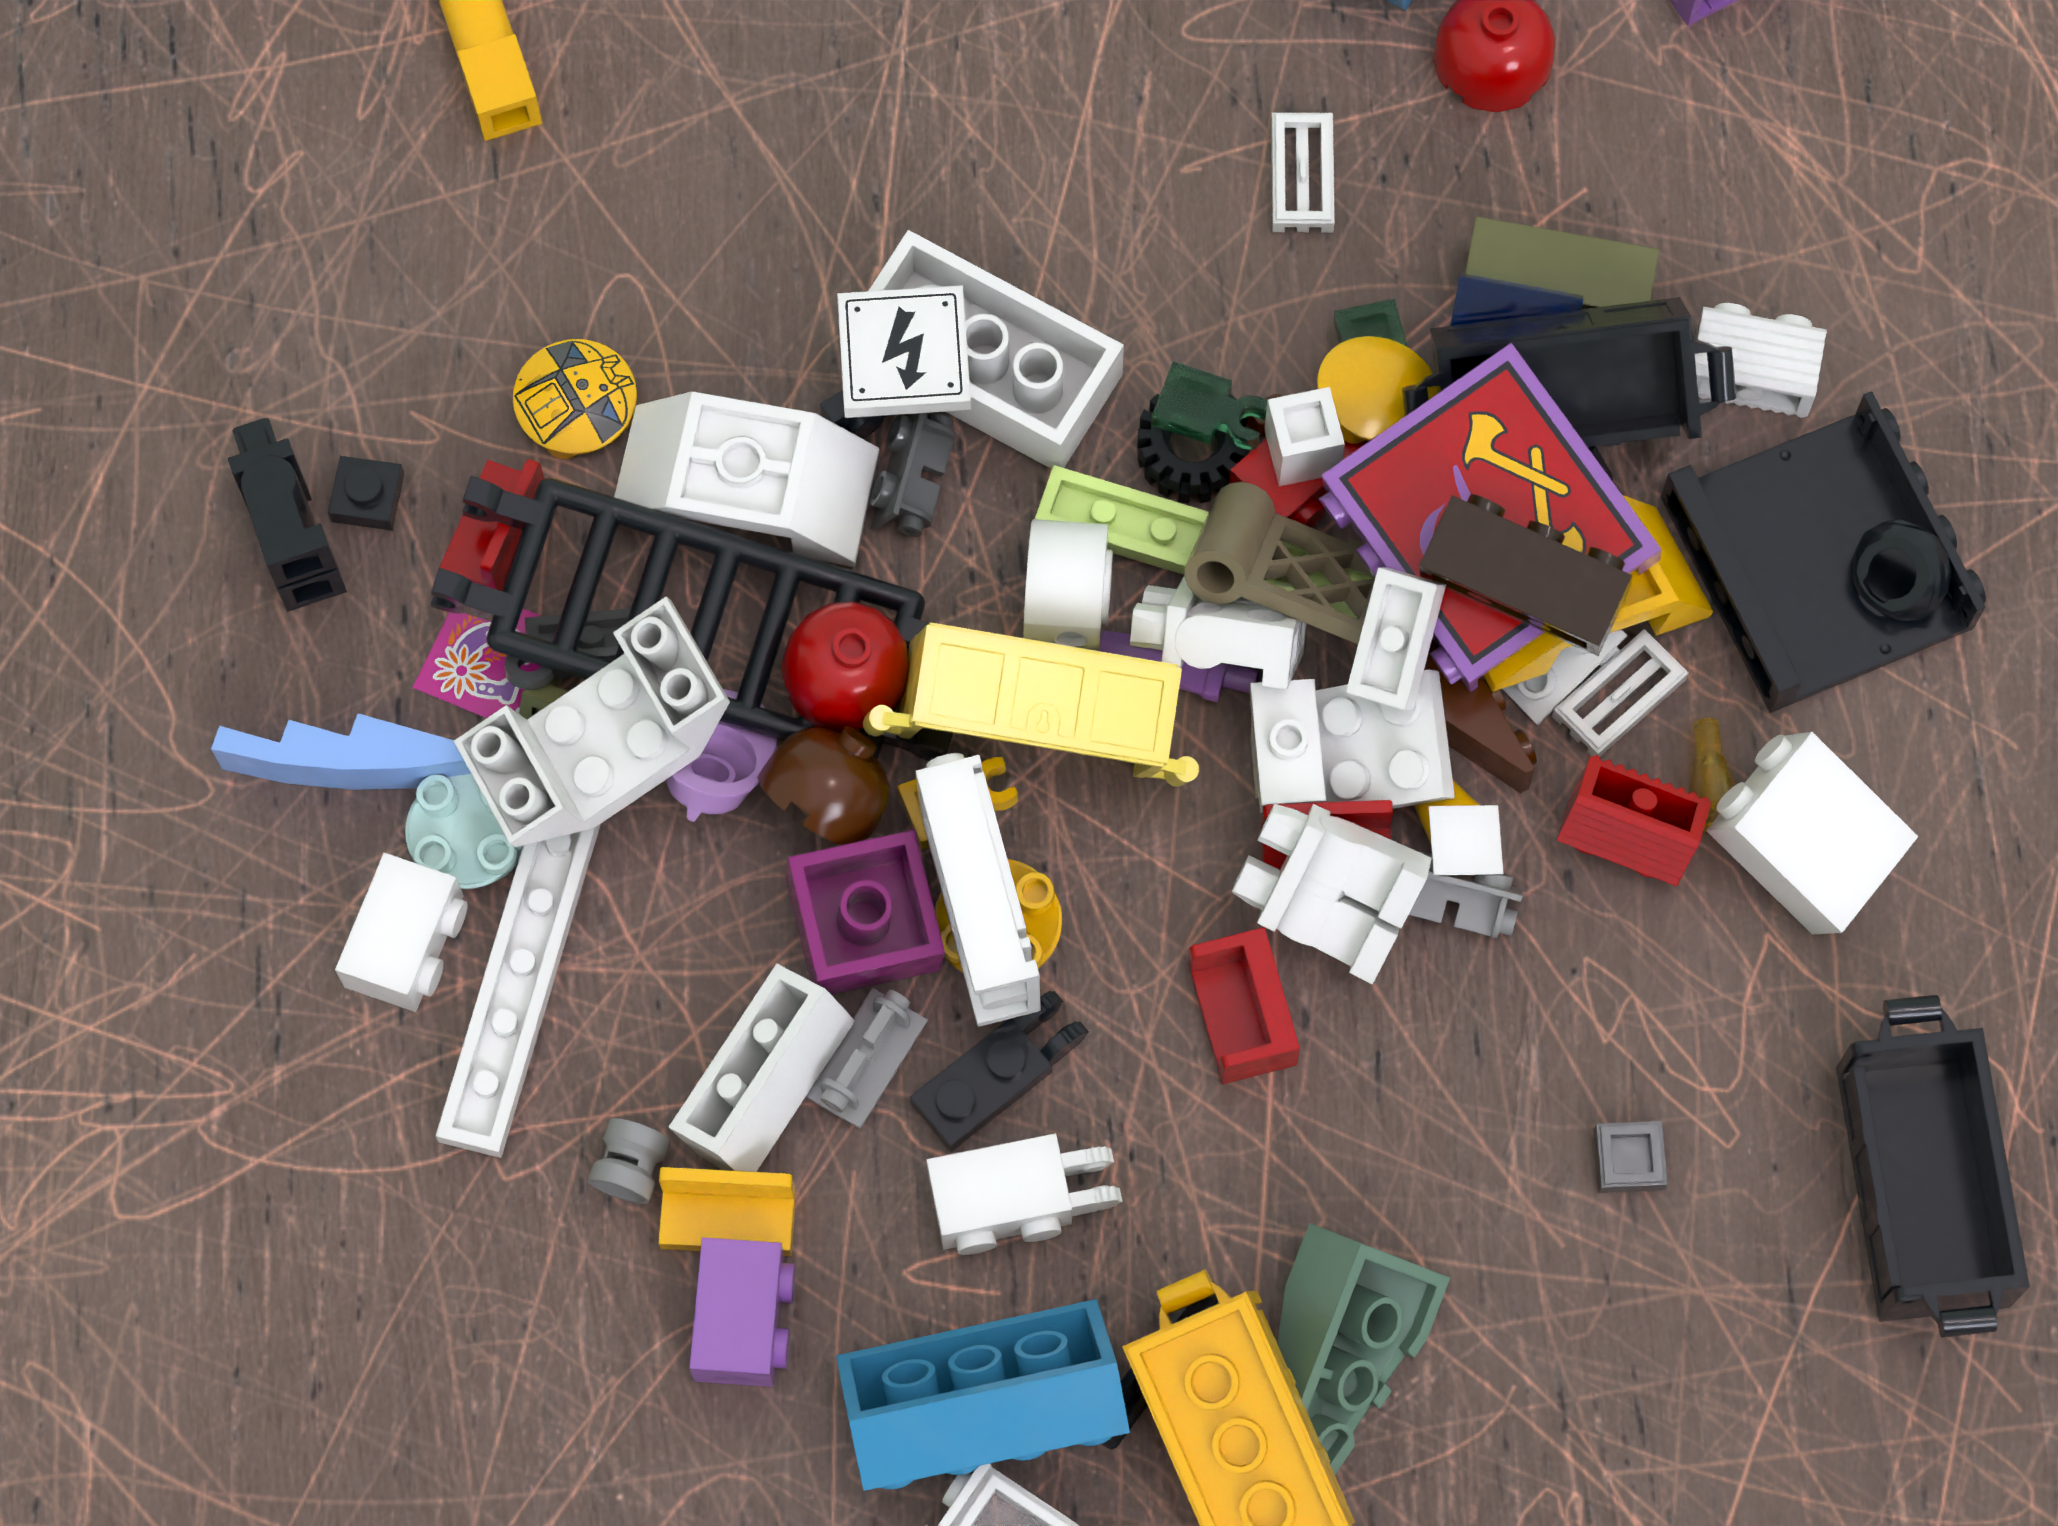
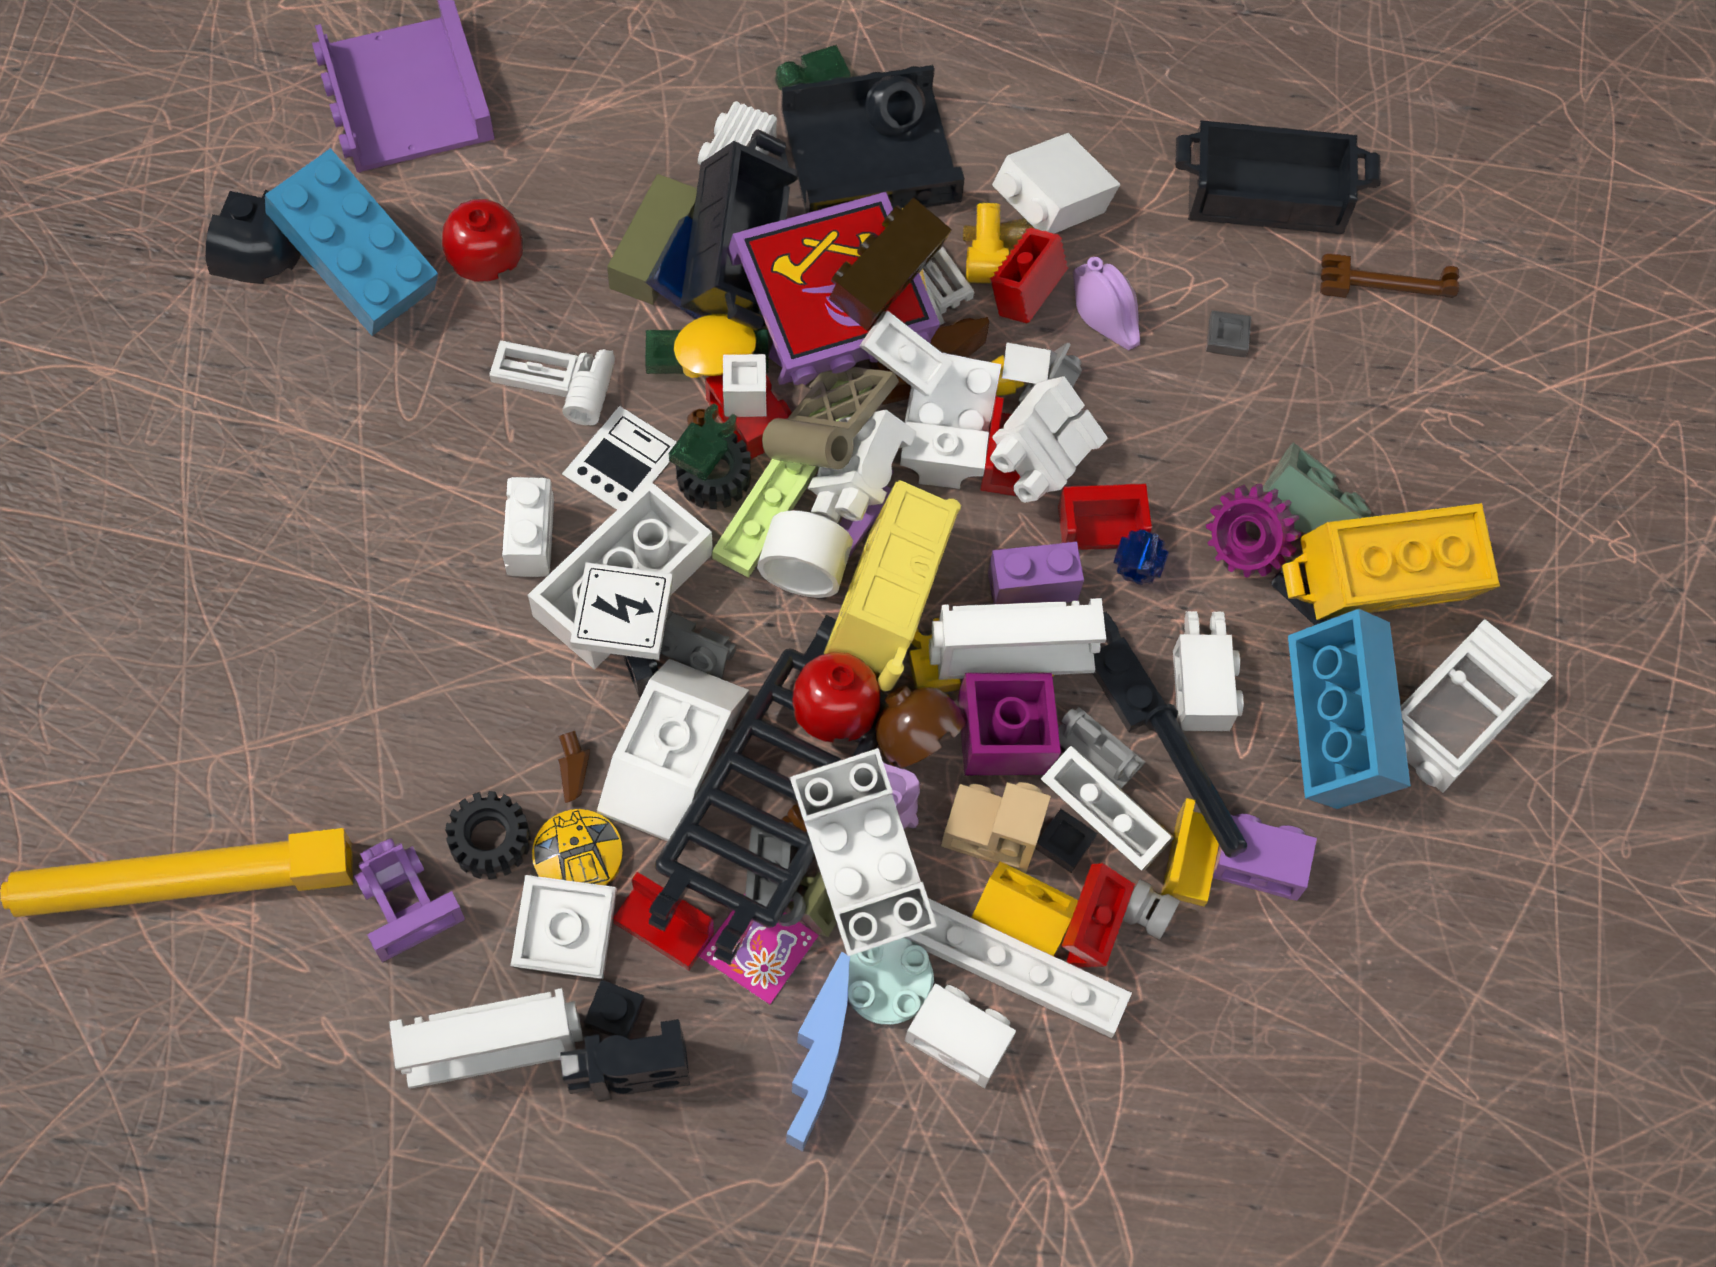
camera: 85 degrees left, 5 degrees down
none -> medium lavender tile [354,838,465,962]
none -> white door [389,988,583,1089]
none -> black tyre [445,791,531,879]
none -> white brick [502,477,554,577]
none -> white tile [511,875,617,979]
none -> reddish brown bar [558,730,590,803]
none -> white hinge [562,349,615,426]
none -> white sticker [562,406,680,510]
none -> clear green plate [775,45,851,91]
none -> tan brick [941,782,1051,873]
none -> yellow pin [966,203,1009,283]
none -> yellow panel [971,861,1078,956]
none -> medium lavender brick [988,542,1084,605]
none -> black plate [1035,809,1098,873]
none -> red panel [1062,863,1135,967]
none -> lavender hat [1073,257,1140,351]
none -> clear blue gear [1113,529,1169,585]
none -> black axle [1145,704,1247,858]
none -> magenta gear [1206,484,1301,577]
none -> reddish brown hinge [1320,254,1459,298]

